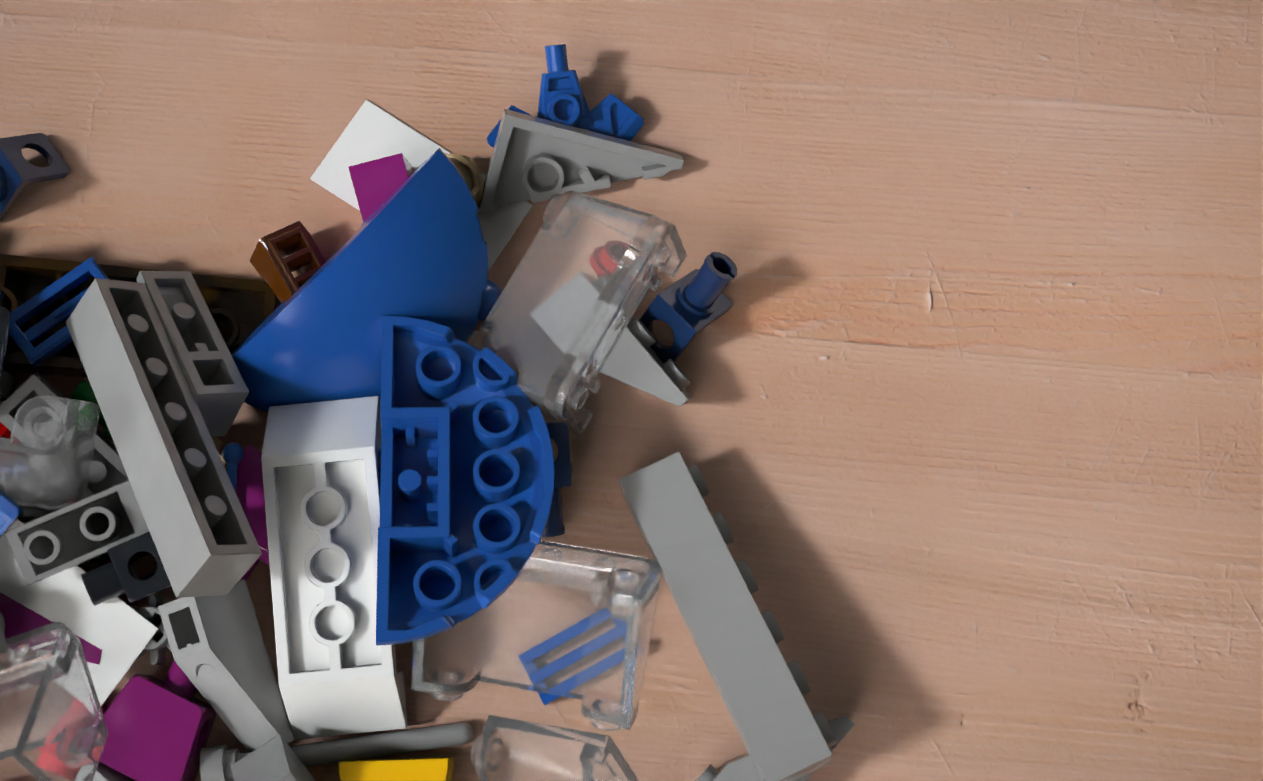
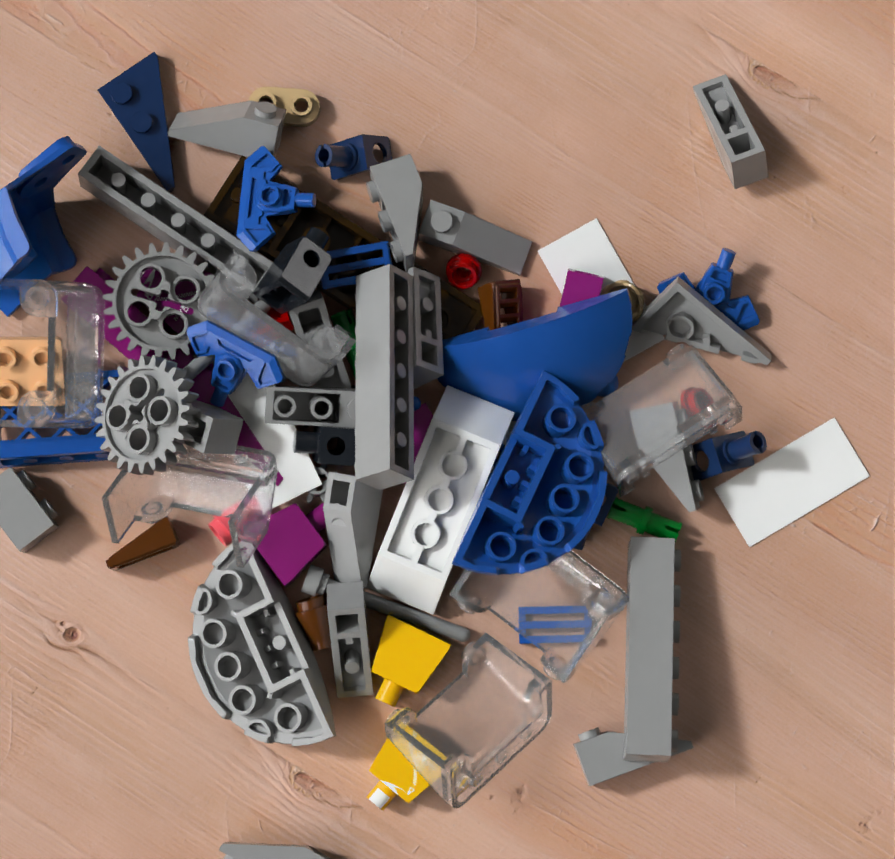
camera: 25 degrees right, 5 degrees up
none -> light grey slope [366,154,423,273]
none -> light grey slope [418,200,532,276]
none -> red plate [446,254,482,289]
none -> green pin [607,497,683,542]
none -> white sticker [714,418,870,547]

